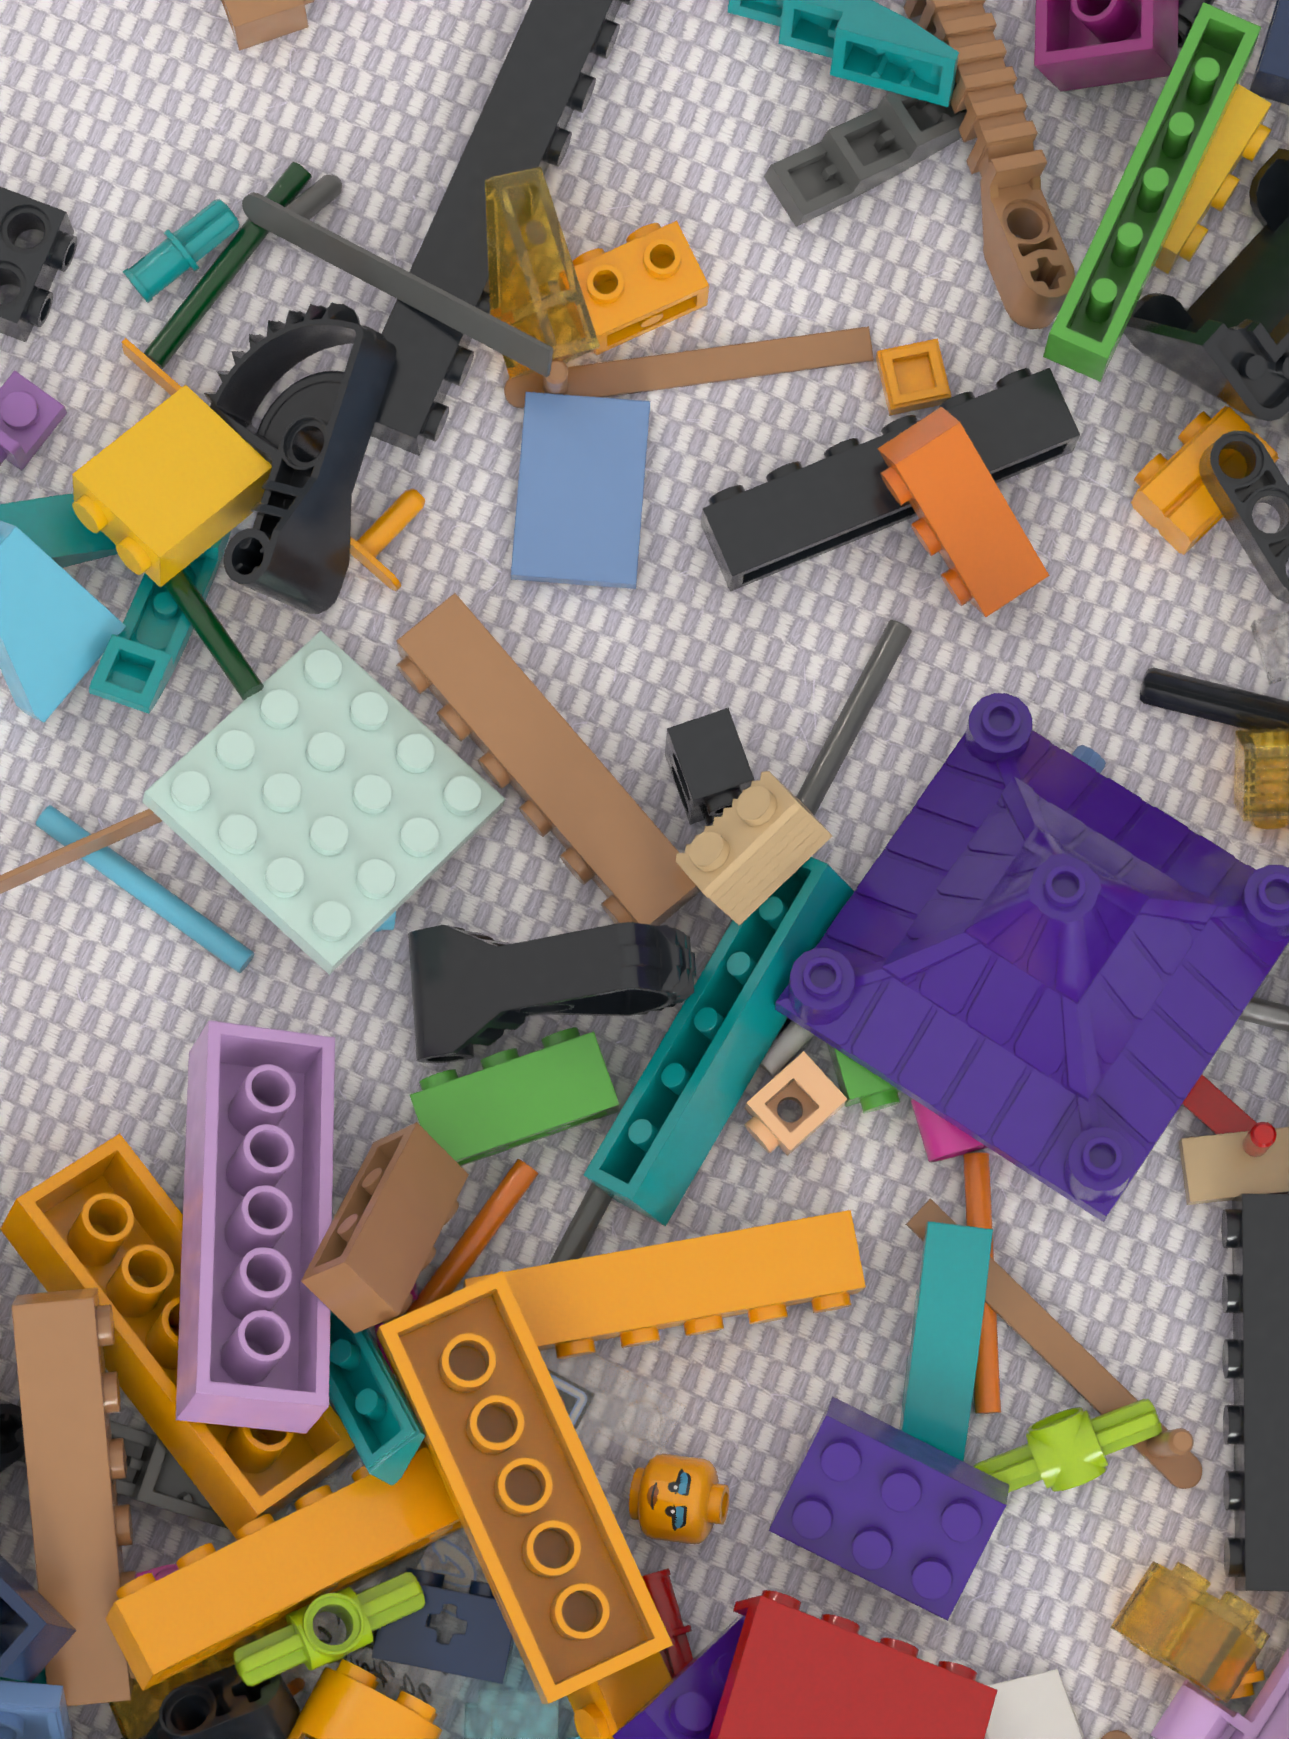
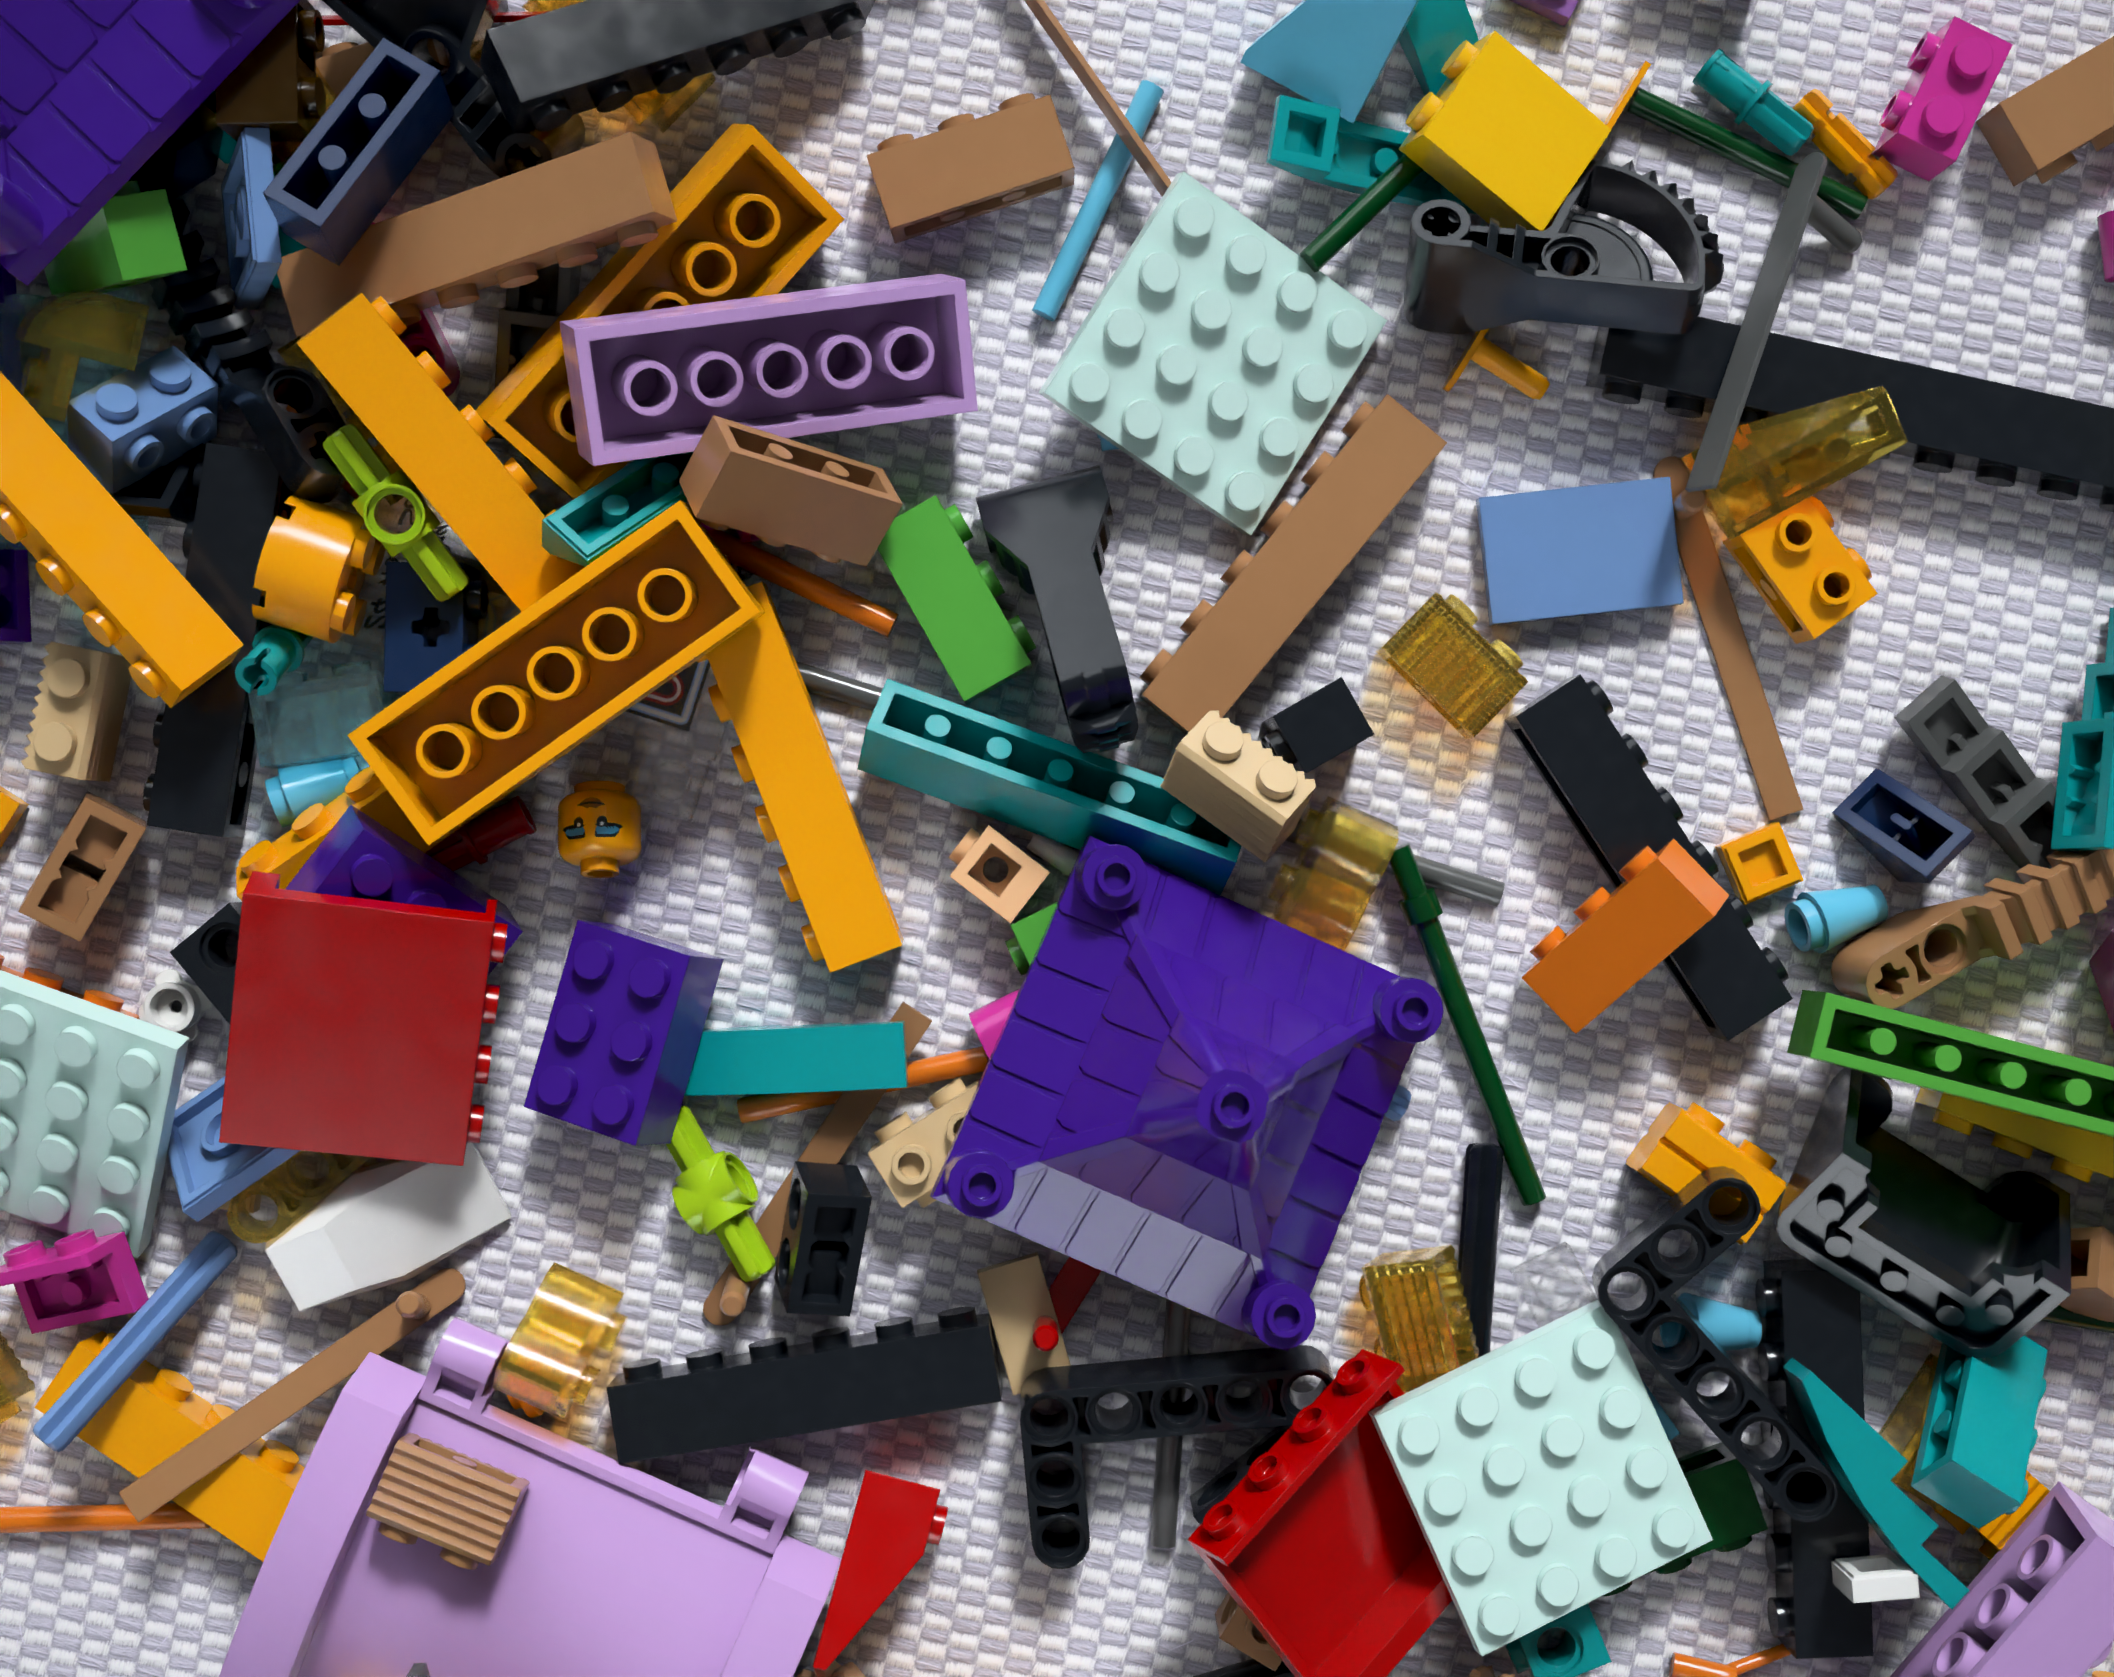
camera: 80 degrees right, 10 degrees up
none -> black brick [774,1161,872,1317]
none -> medium nougat brick [866,93,1075,244]
none -> tan brick [868,1078,980,1208]
none -> clear yellow brick [1268,796,1399,951]
none -> clear yellow brick [1376,592,1528,739]
none -> dark green bar [1385,843,1546,1206]
none -> medium azure cone [1784,884,1888,954]
none -> light orange axle [1792,89,1898,200]
none -> dark blue slope [1832,768,1976,883]
none -> dark pink brick [1872,16,2013,181]

